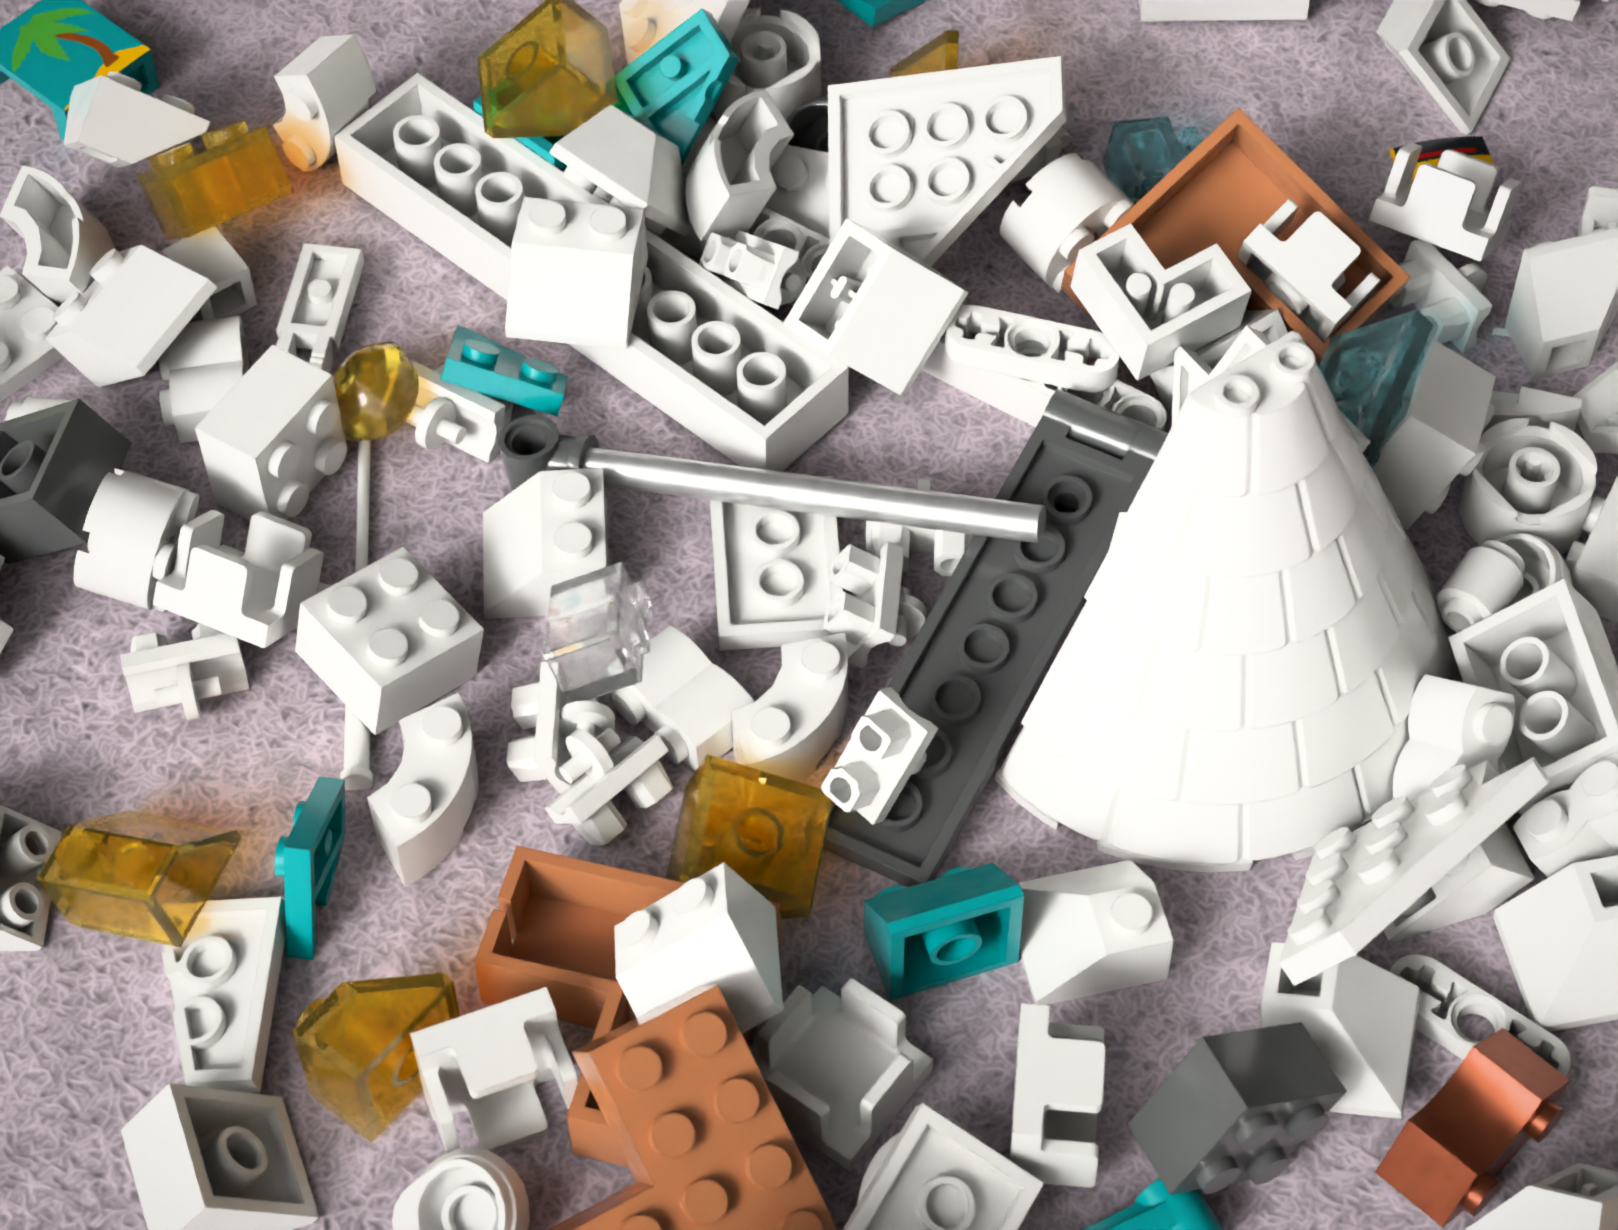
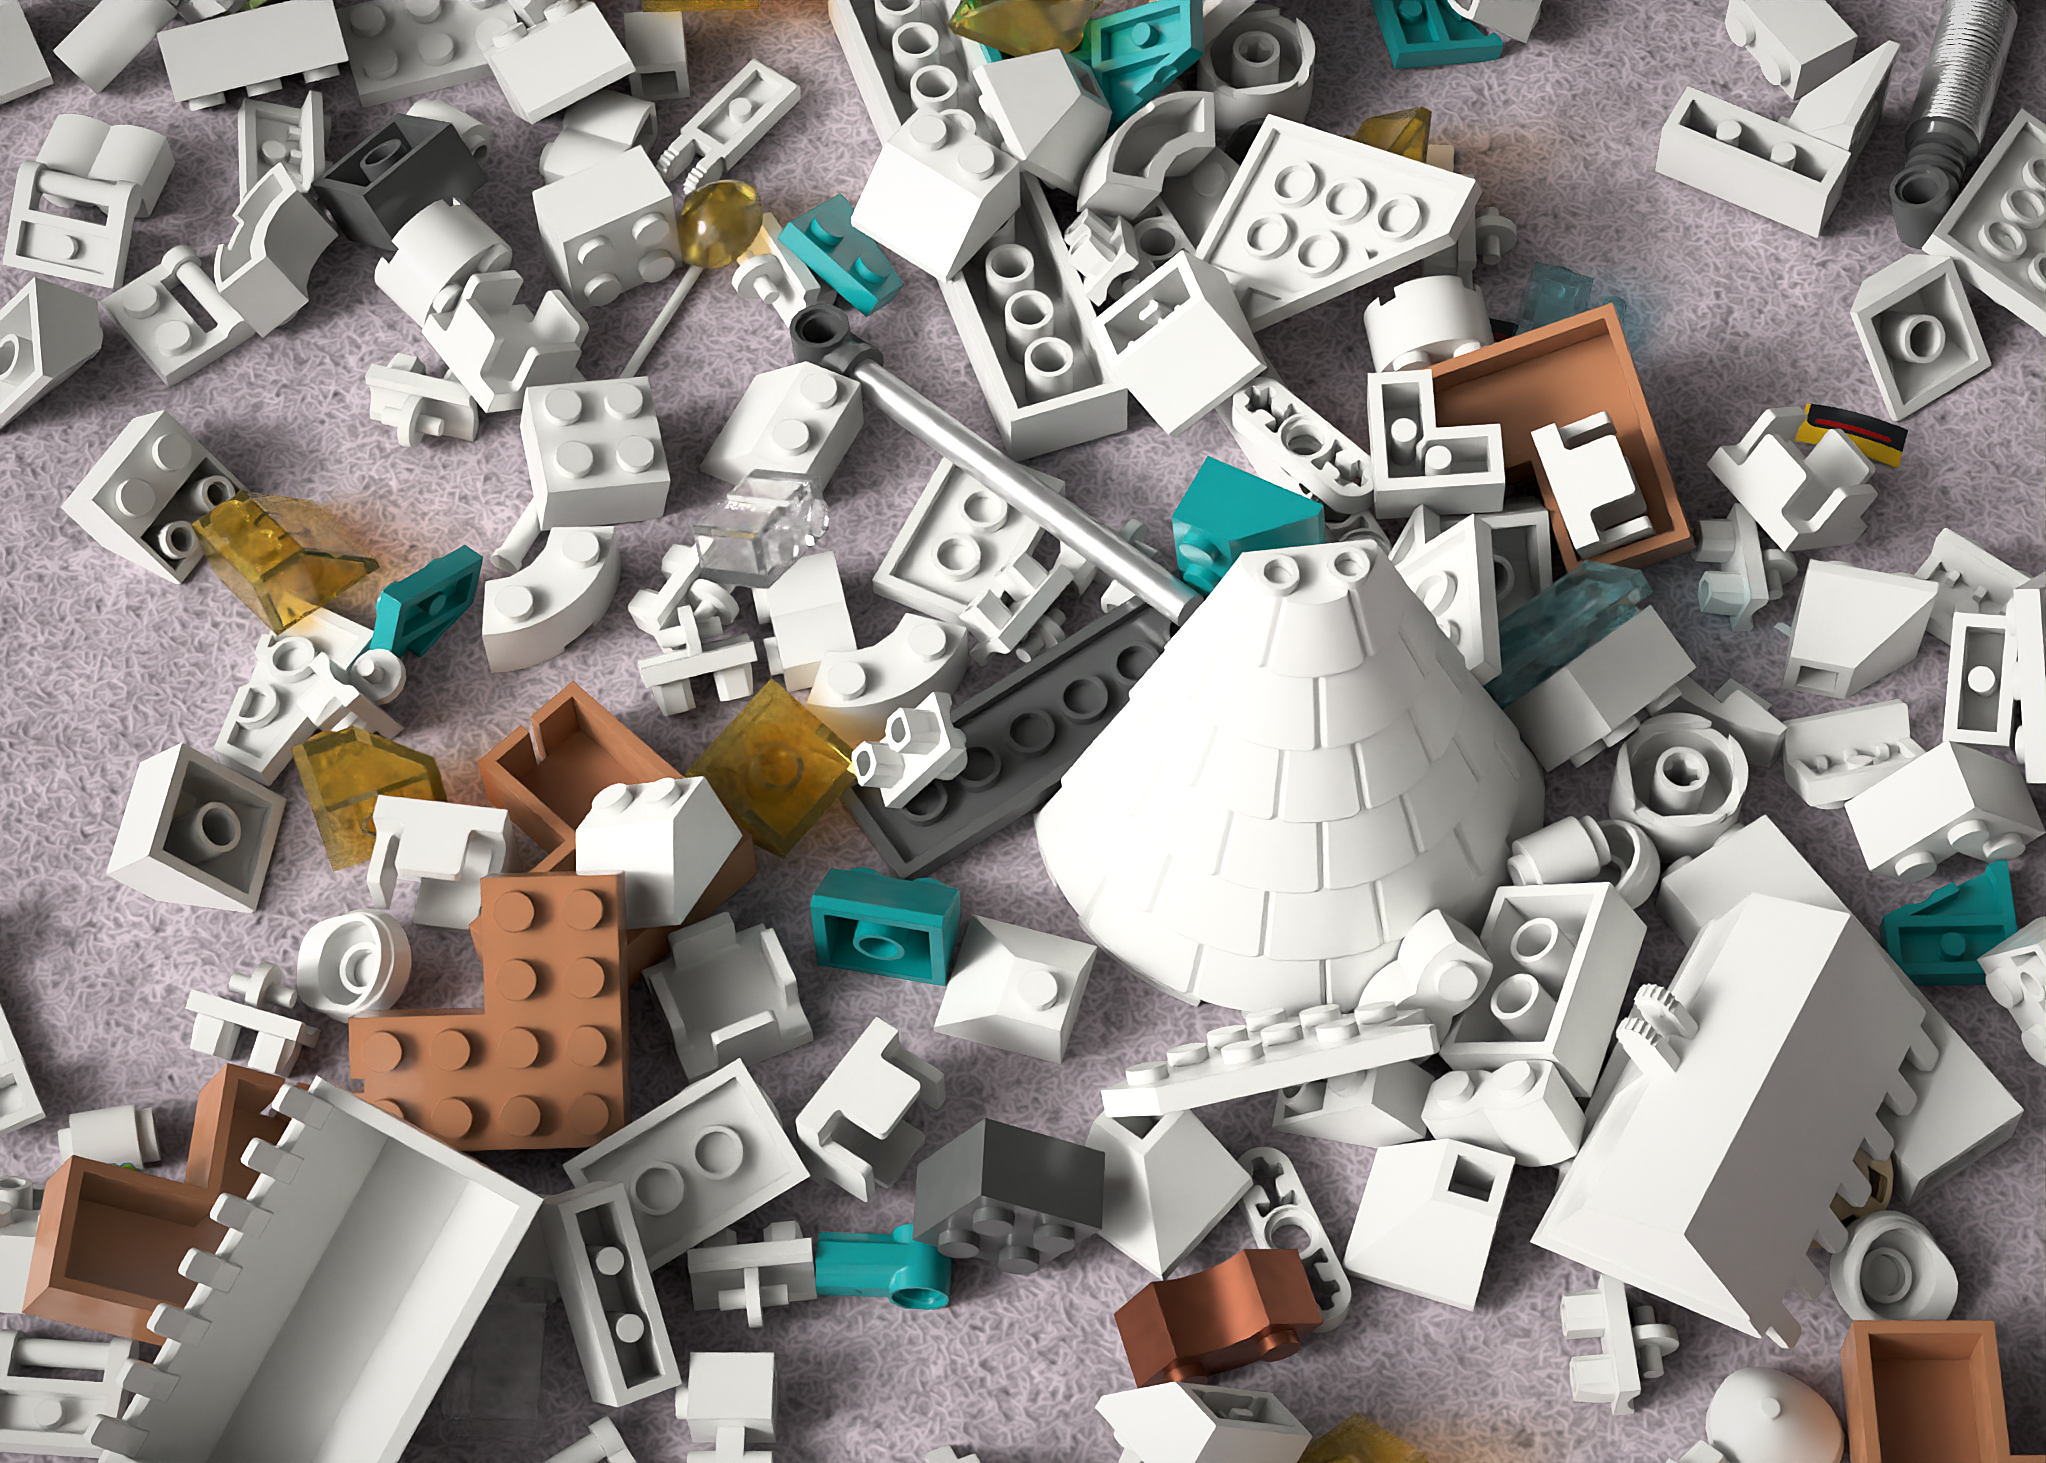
camera: 30 degrees right, 5 degrees up
none -> white hips [296,649,406,753]
none -> teal slope [1171,456,1326,597]

